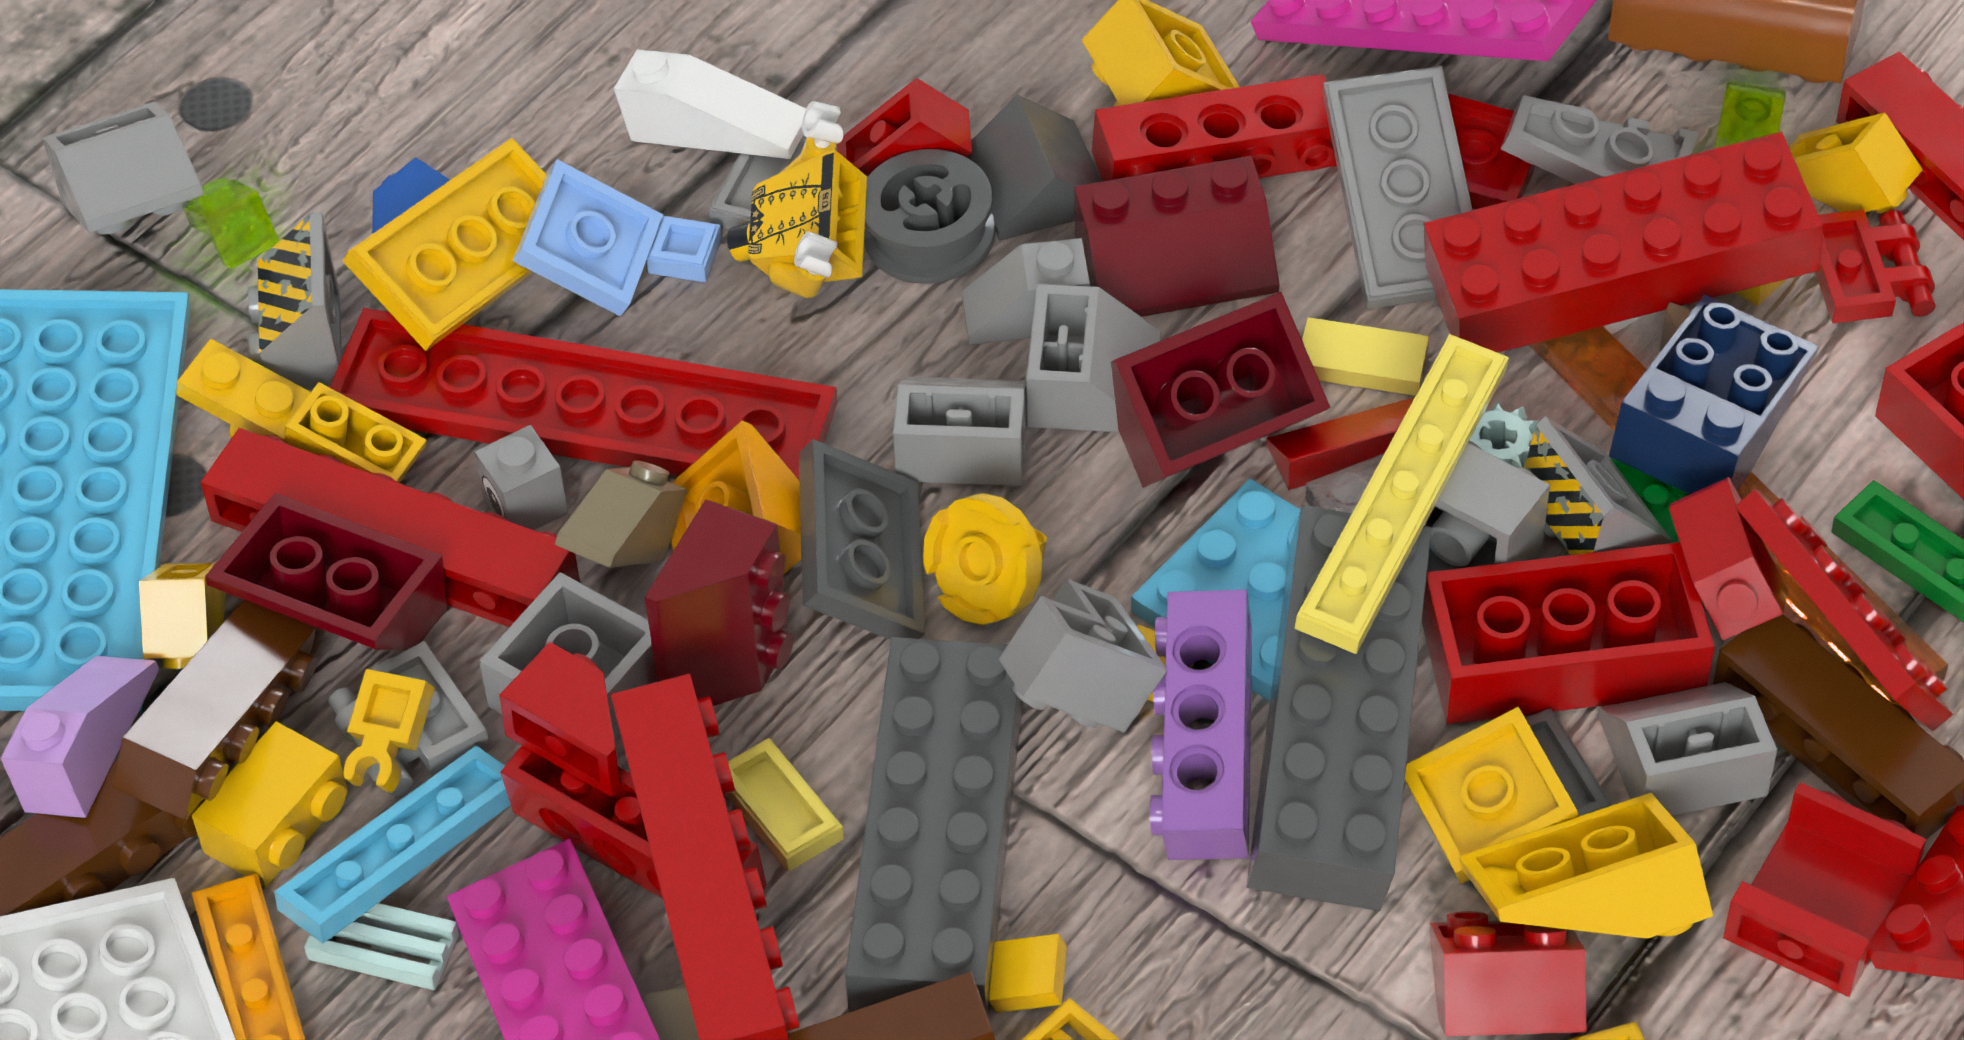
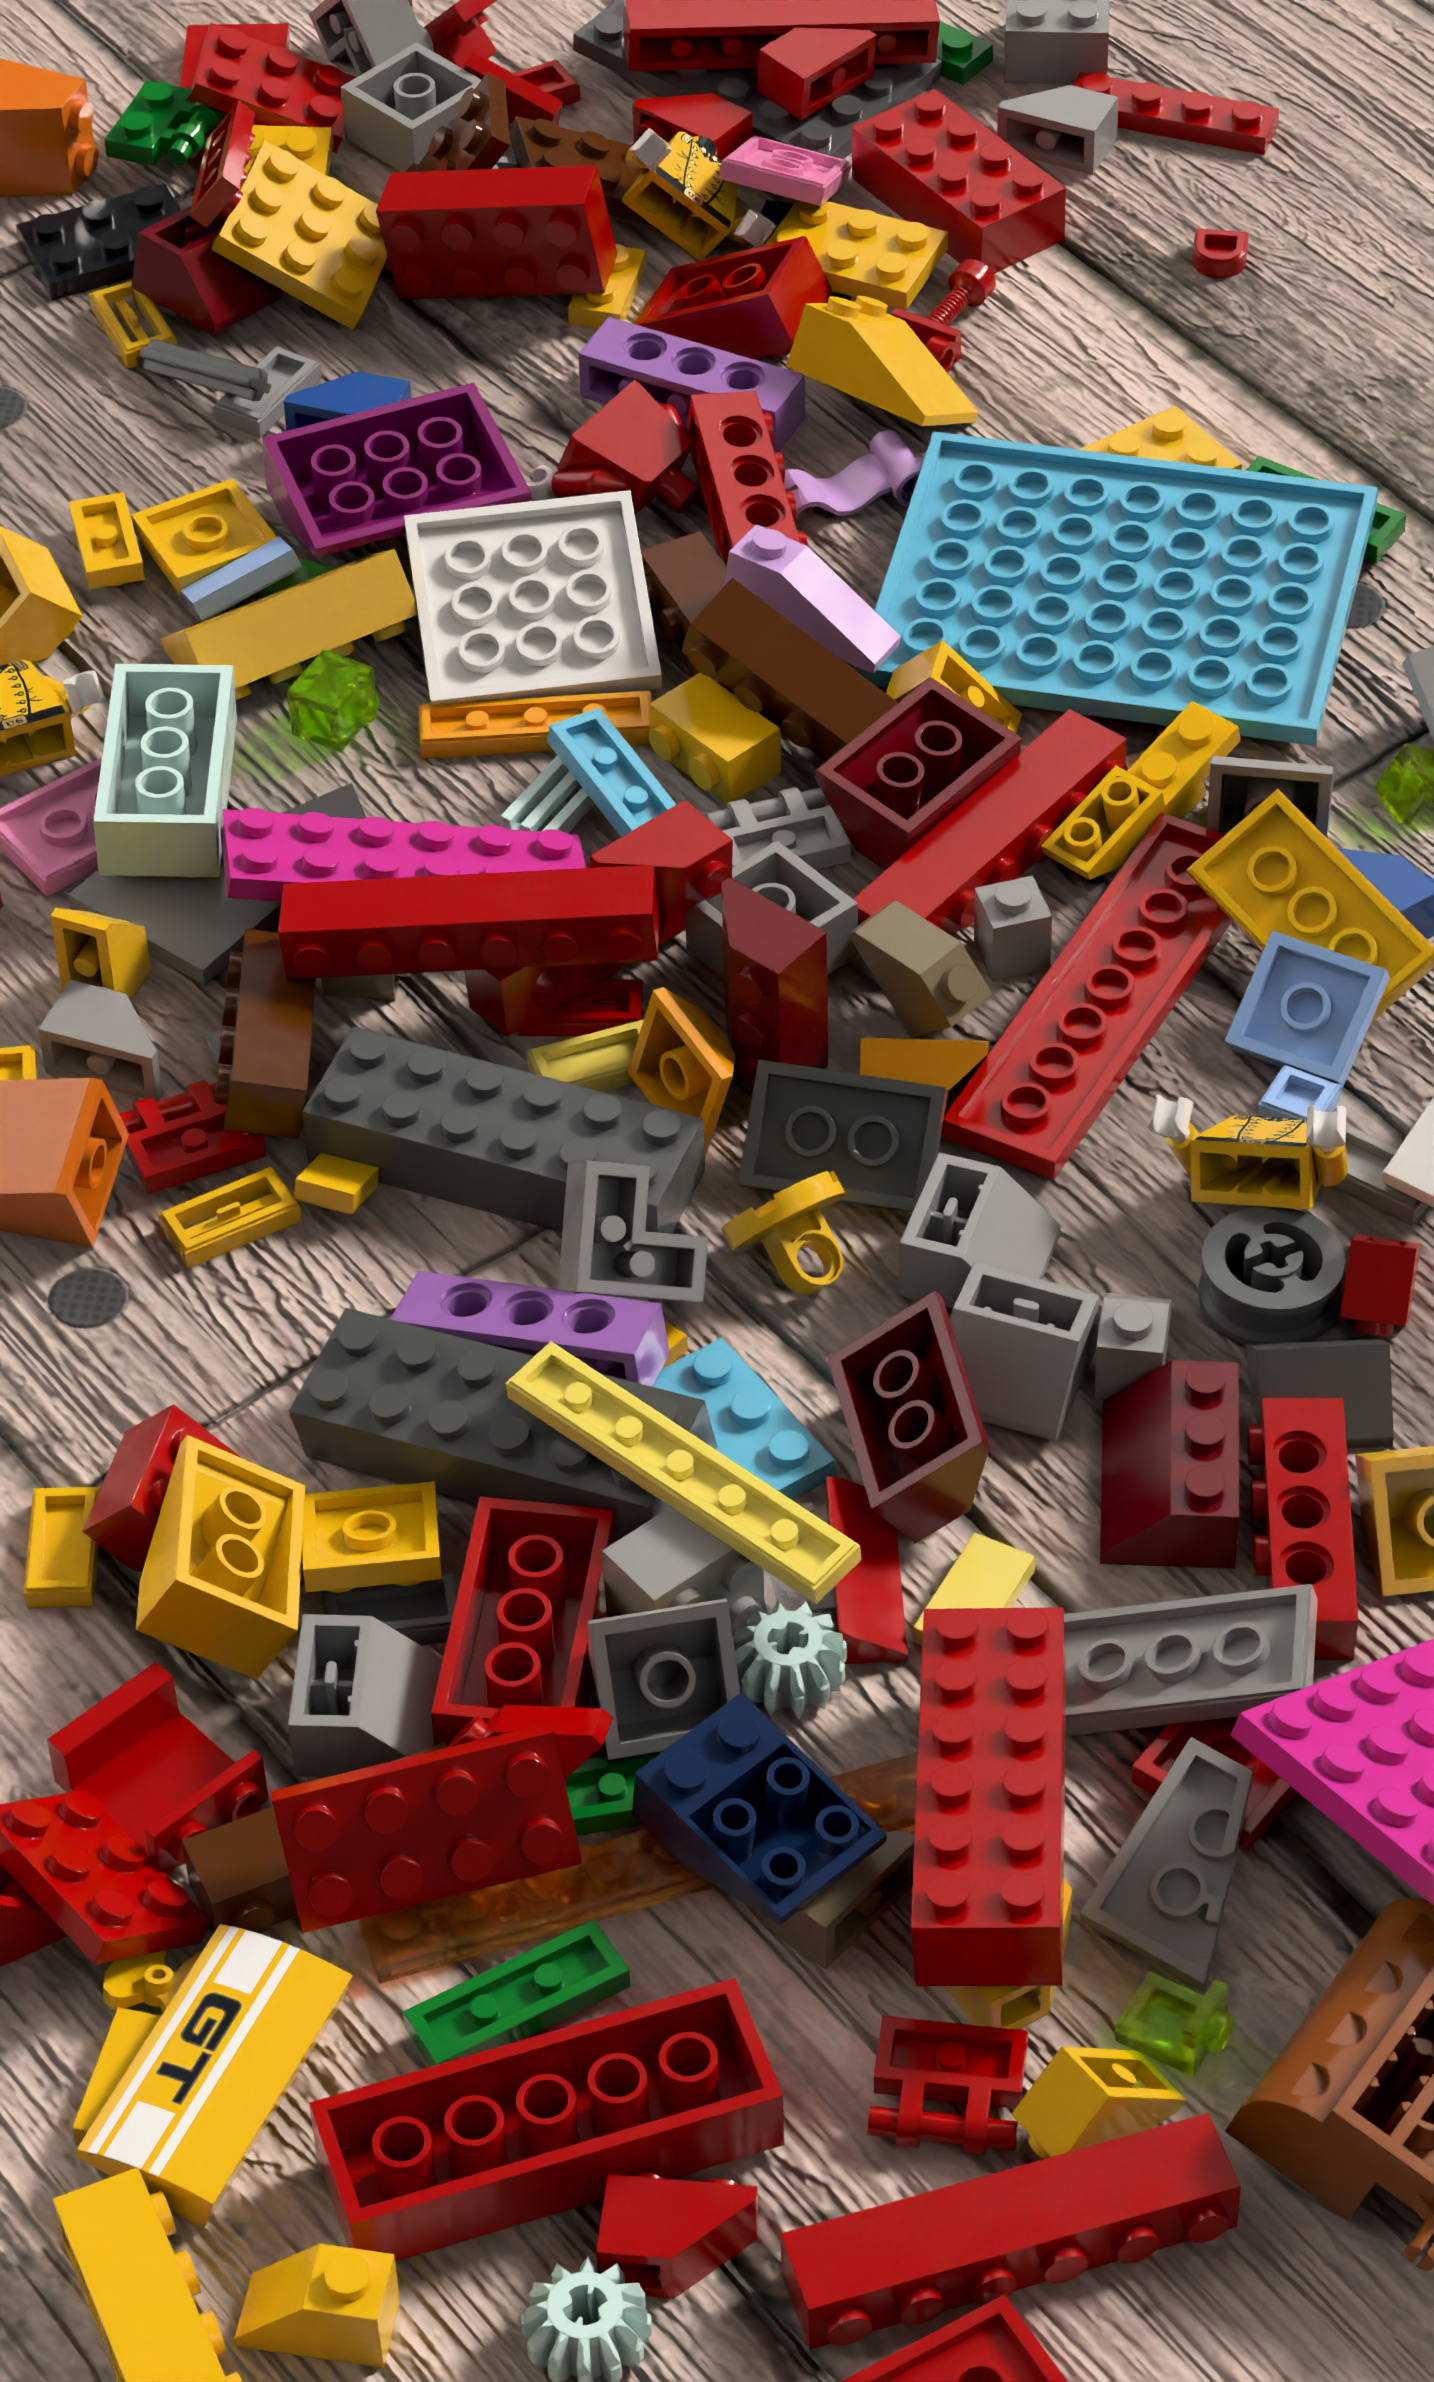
camera: 105 degrees right, 5 degrees down
yellow plate [343,669,435,793] -> none
none -> light orange slope [627,987,736,1157]

